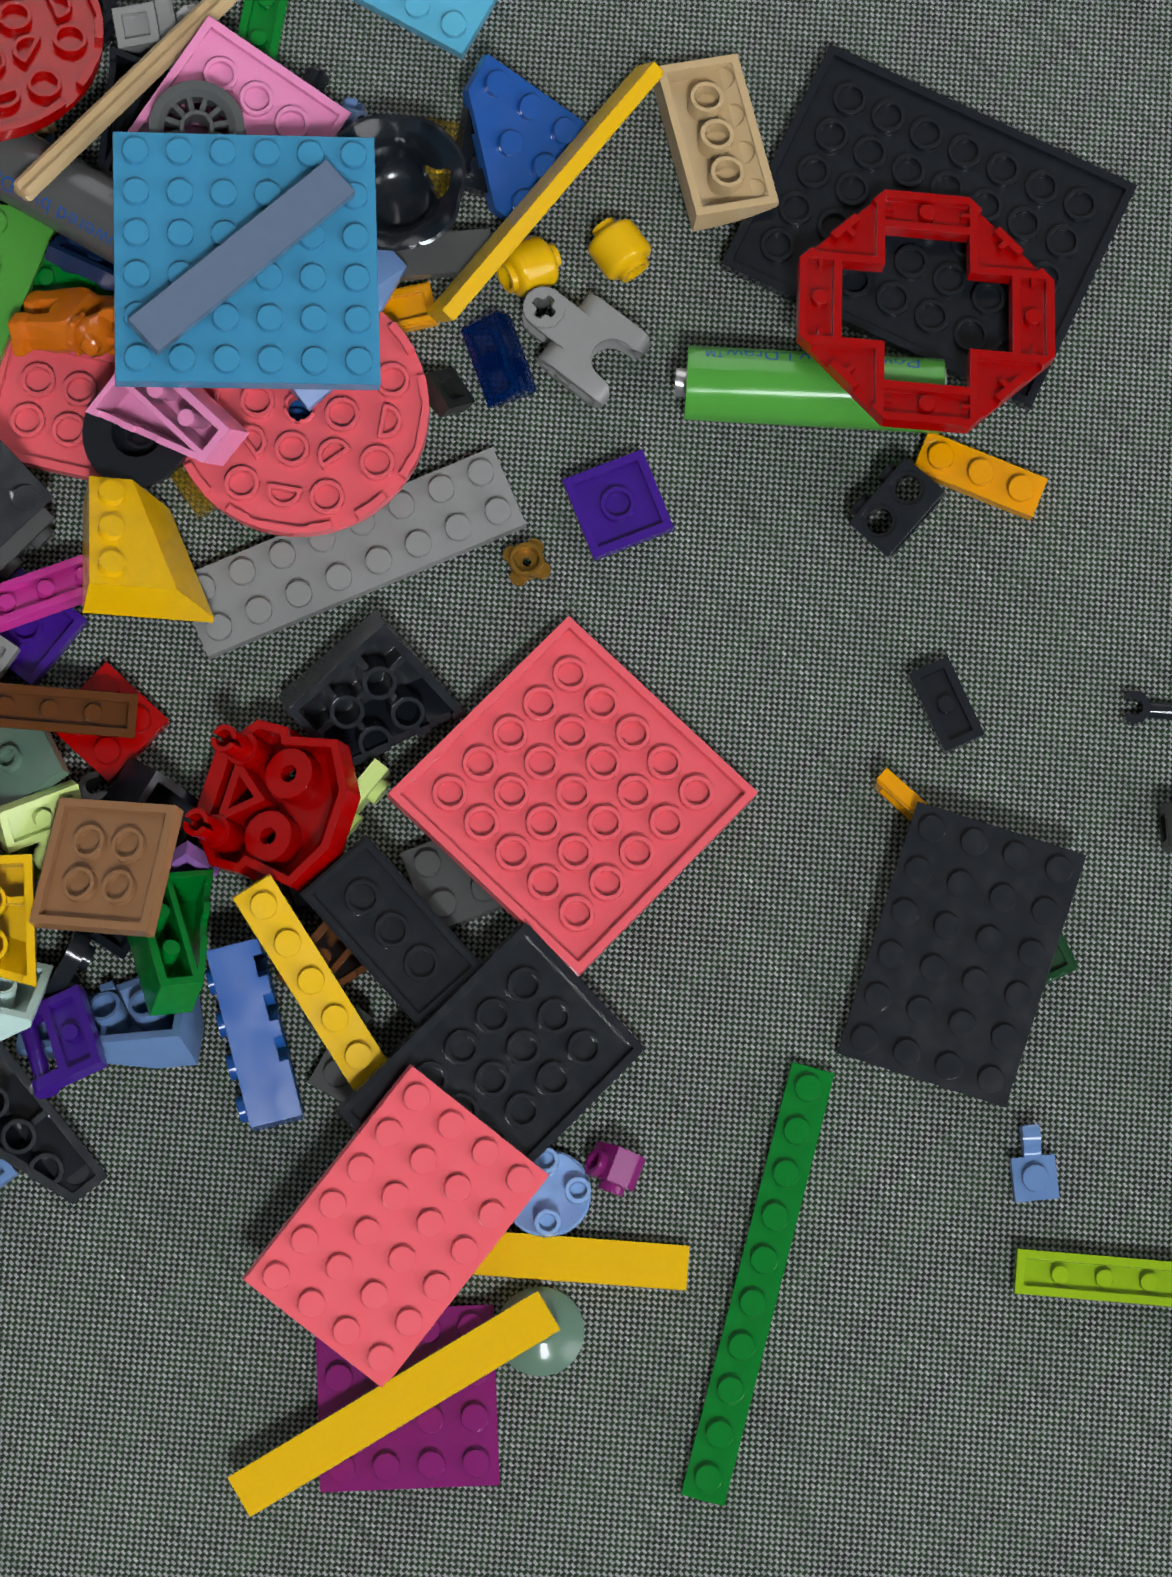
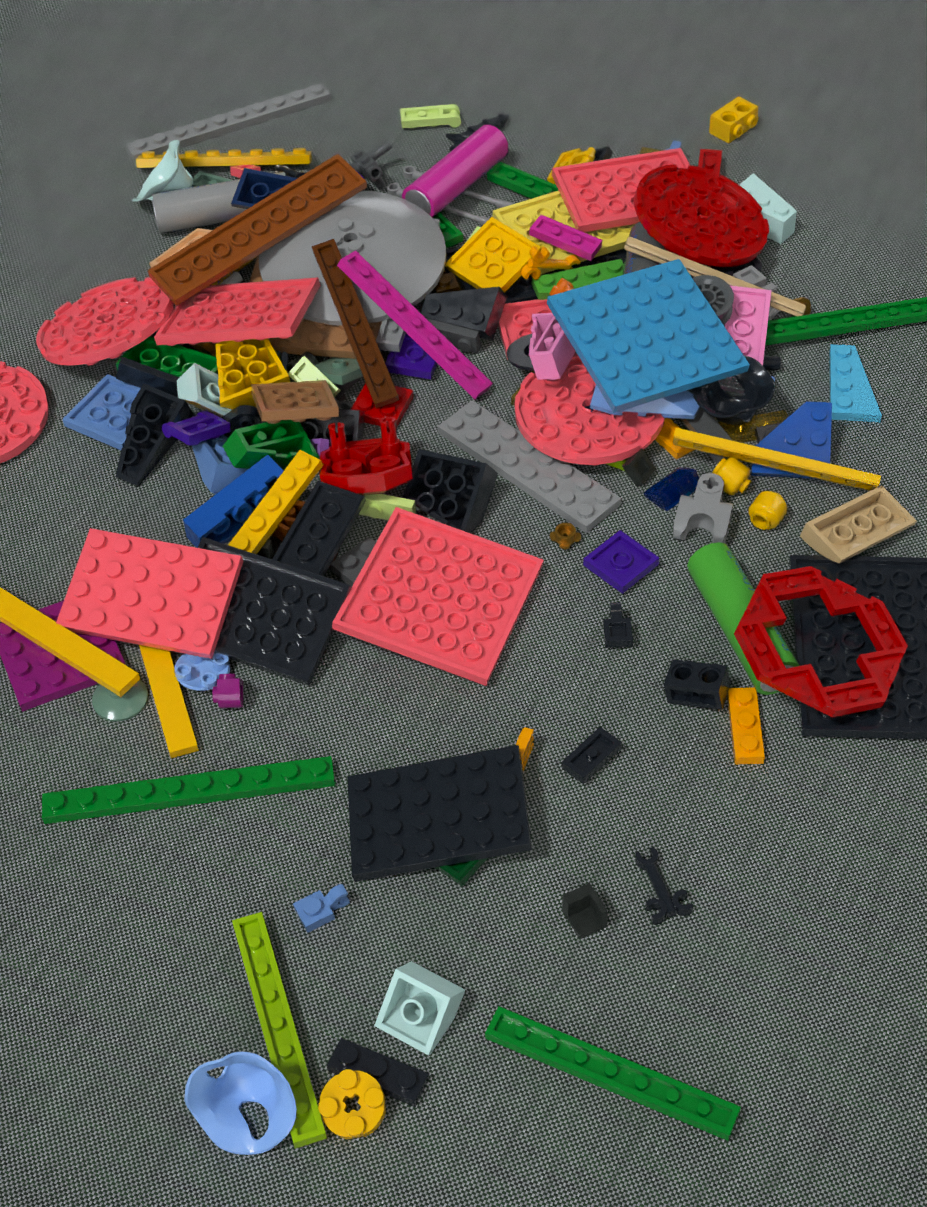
camera: 70 degrees right, 30 degrees down
yellow wedge [82,476,214,623] -> none
sand blue tile [128,160,356,356] -> none
none -> black plate [603,602,633,648]

